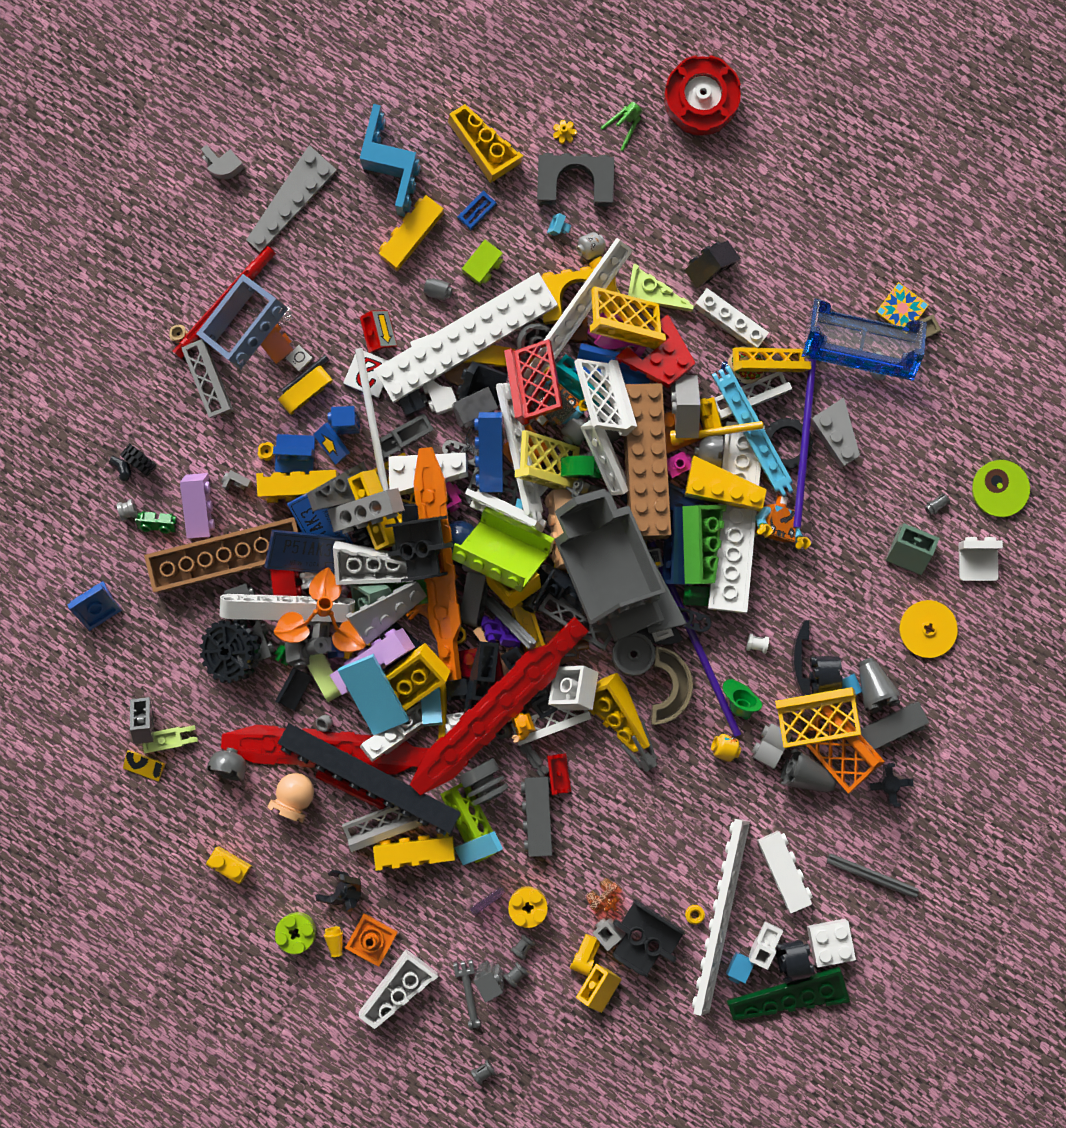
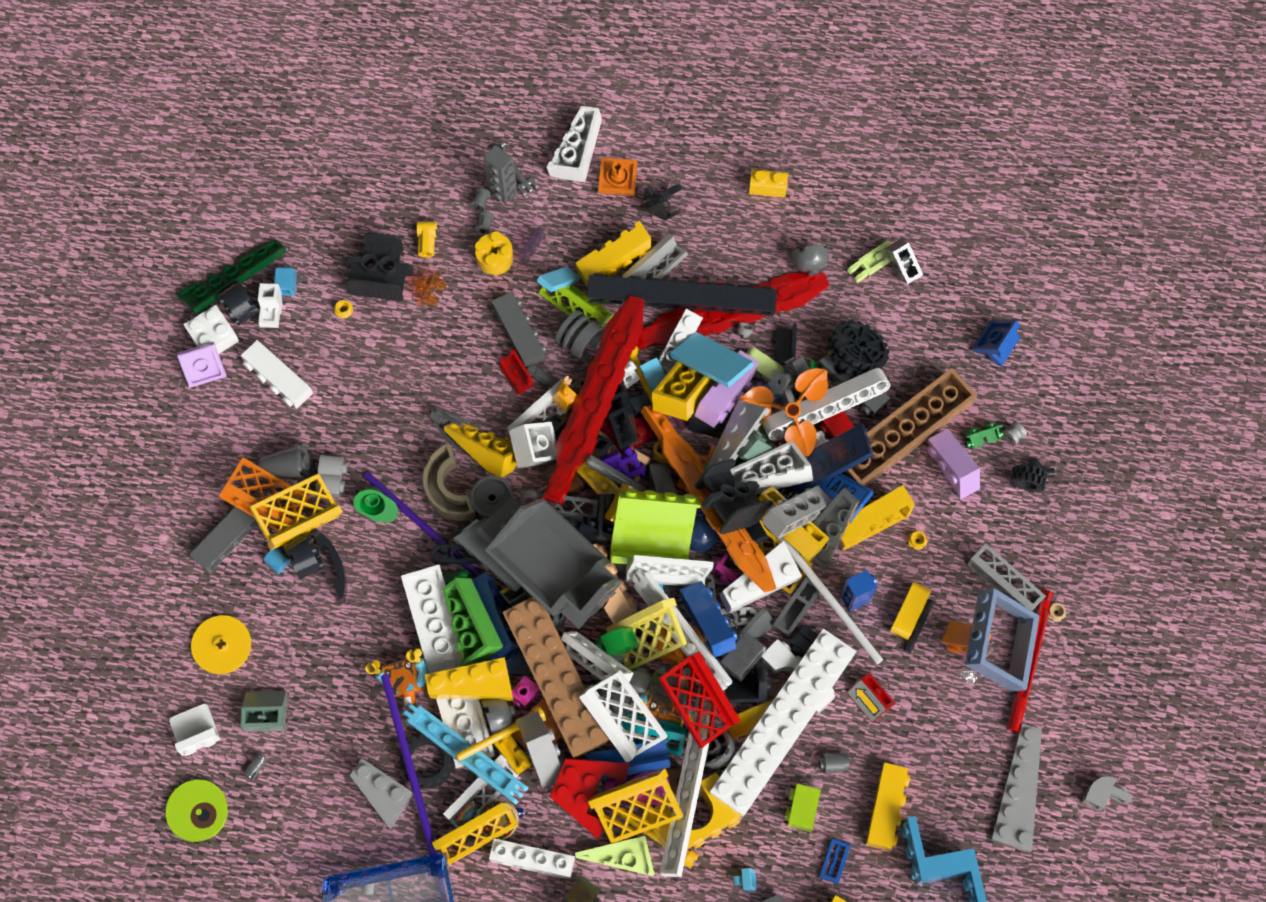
camera: 155 degrees right, 15 degrees down
yellow slope [123,750,166,782] -> none
light grey bracket [221,470,253,490] -> none
light nougat tile [267,773,314,823] -> none
blue bracket [273,434,315,474] -> none
lime brick [275,912,317,954] -> none
white tile [286,345,313,372] -> none
blue tile [313,422,350,465] -> none
yellow cone [324,926,343,957] -> none
white tile [343,351,388,398] -> none
dark grey bush [471,1059,497,1085] -> none
dark grey hinge [566,480,602,498] -> none
light grey head [576,232,606,260] -> none
yellow brick [576,964,622,1013] -> none
light grey brick [593,918,625,951] -> none
white plate [692,819,750,1016] -> none
yellow head [711,734,741,762] -> none
white bush [747,634,769,654] -> none
dark grey axle [827,854,919,898] -> none
dark grey cone [859,658,902,714] -> none
black piece [869,763,914,808] -> none
none -> lavender tile [177,342,226,388]
none -> tile [455,800,478,827]
none -> dark grey tile [738,609,775,638]

